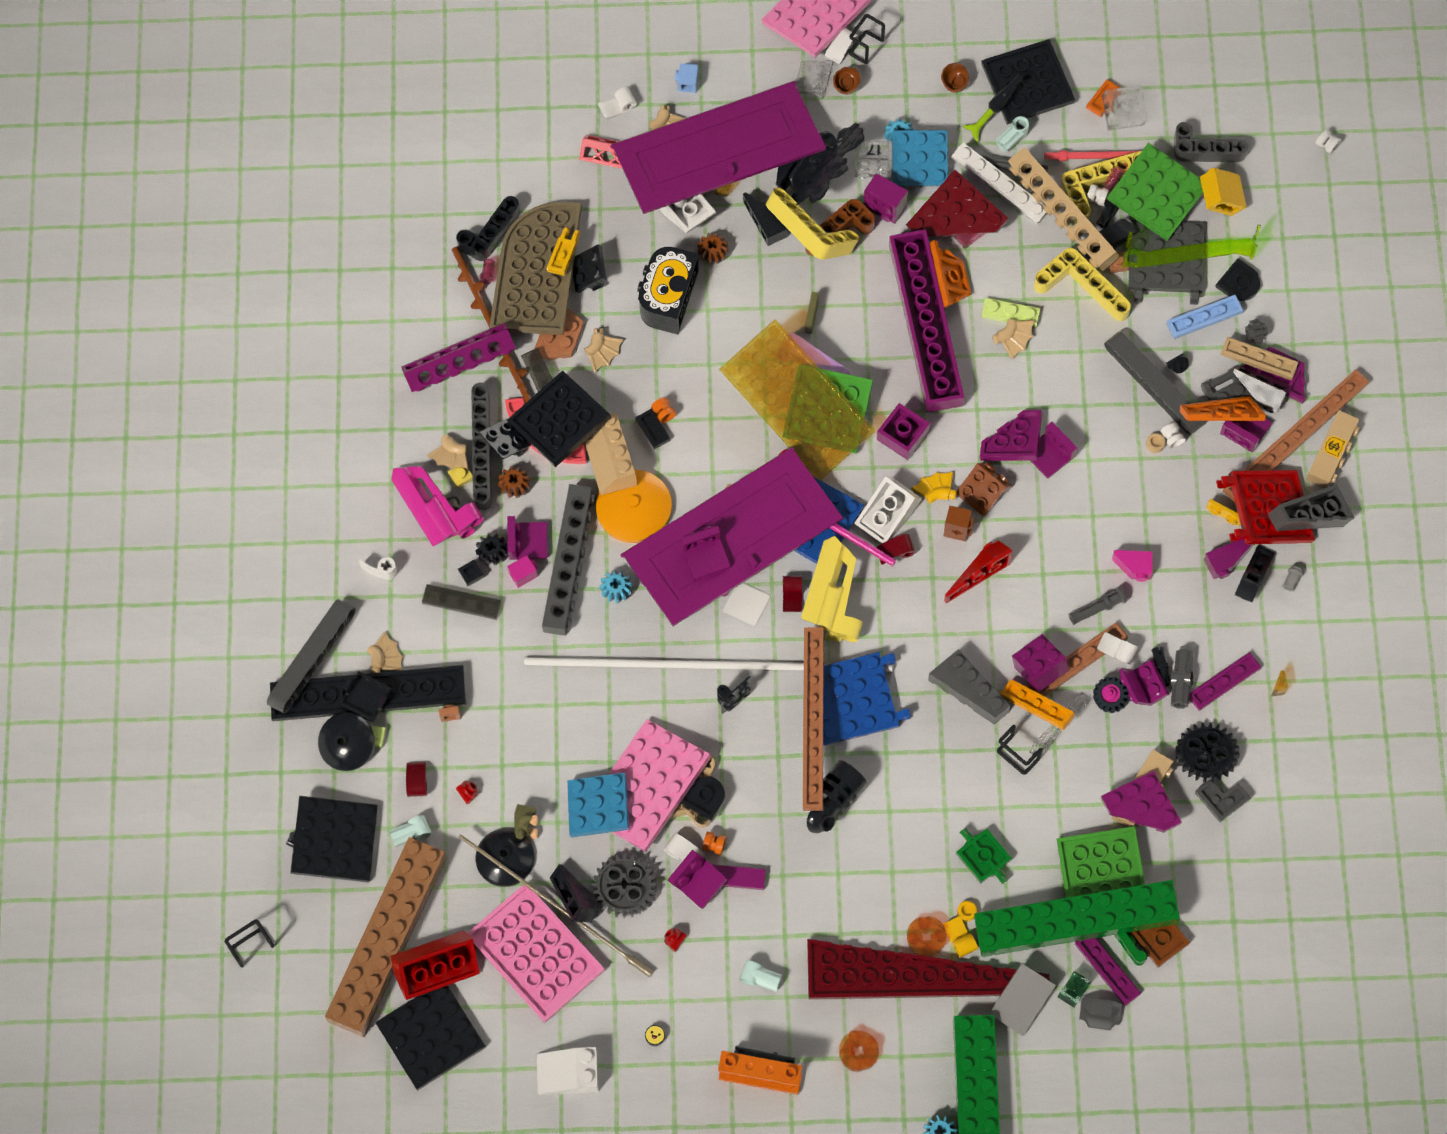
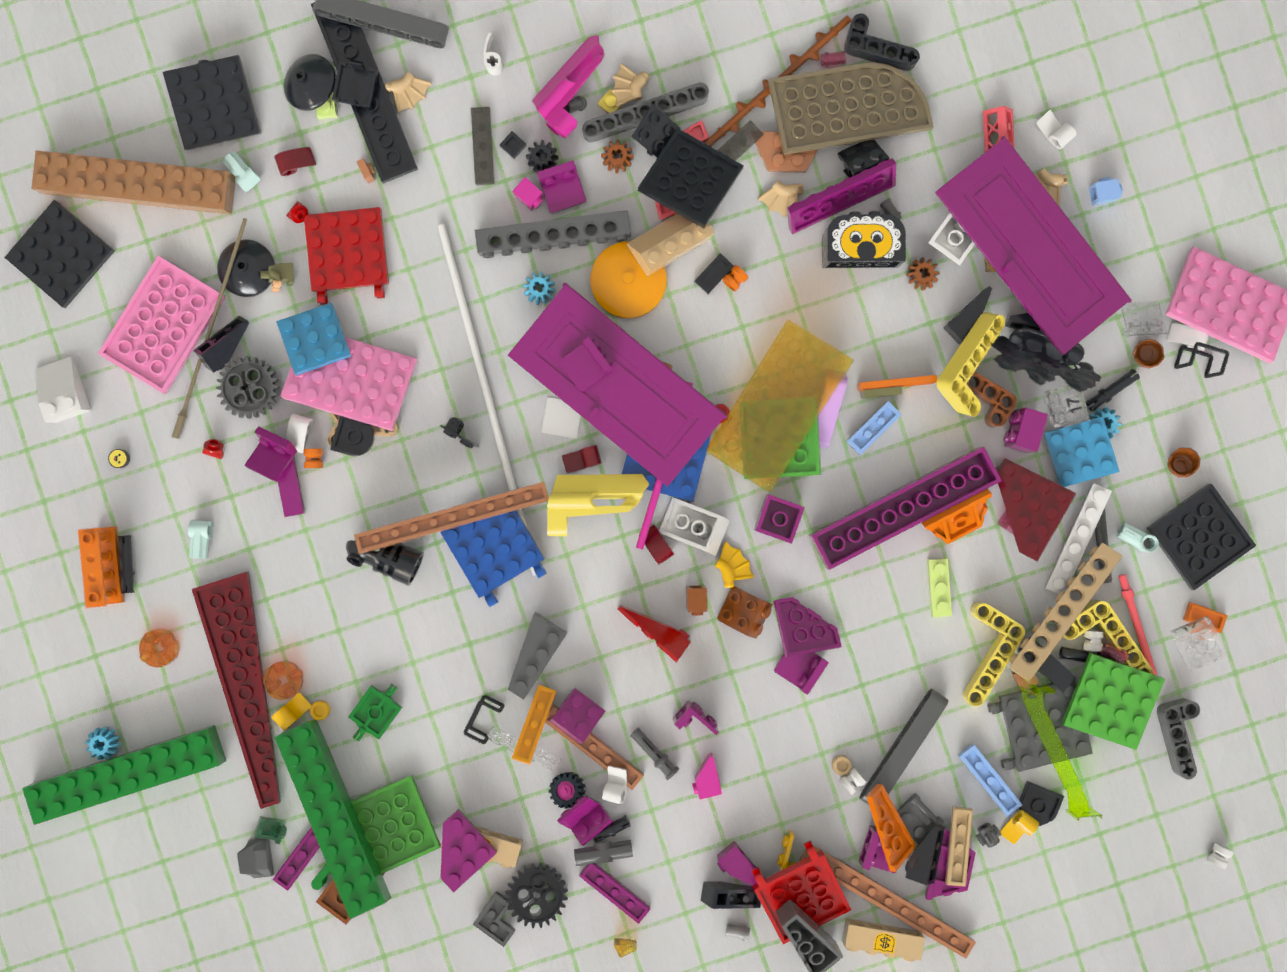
camera: 70 degrees right, 20 degrees up
black piece [224,919,274,968] -> none
red slope [390,930,480,1000] -> none
magenta brick [401,323,516,392] -> none
yellow hinge [547,227,581,276] -> none
black piece [963,75,1023,142] -> none
light grey tile [989,963,1056,1036] -> none
tan arm [992,319,1035,359] -> none
black plate [1166,354,1189,374] -> none
yellow piece [1200,168,1247,216] -> none
none -> red plate [304,207,389,305]
none -> magenta bracket [673,701,719,735]
none -> magenta plate [787,158,896,234]
none -> light blue plate [846,401,902,455]
none -> orange tile [857,375,937,391]
none -> dark grey pin [880,198,902,220]
none -> yellow panel [1000,810,1039,844]
none -> black pin [1085,369,1140,412]

